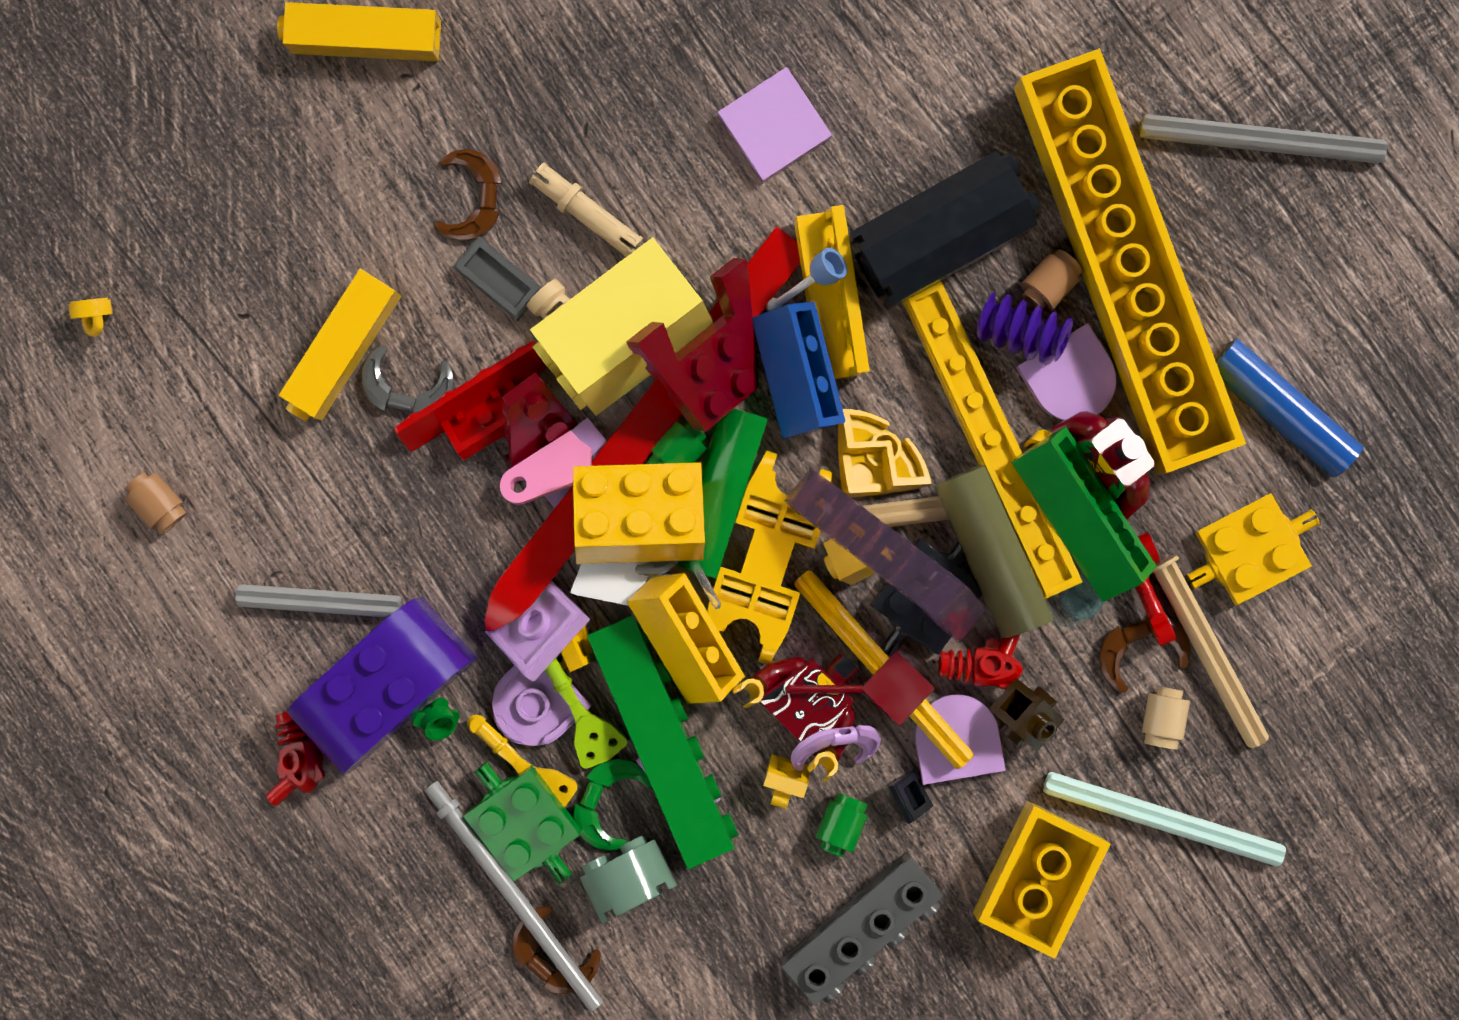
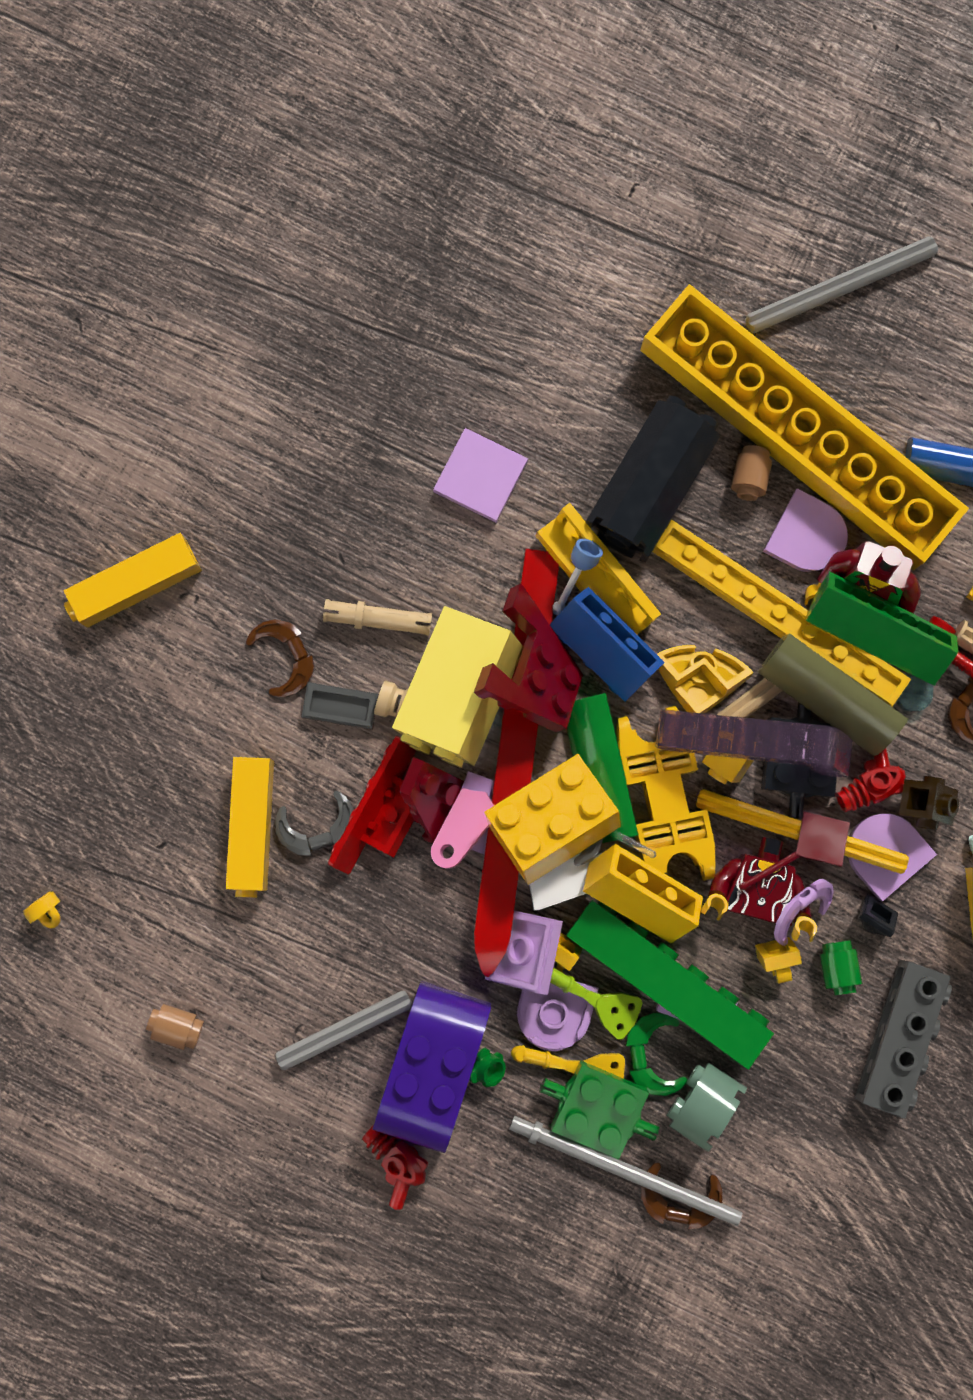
camera: 35 degrees left, 5 degrees down
green brick [647,421,707,464] -> none
dark purple piece [977,292,1073,366] -> none

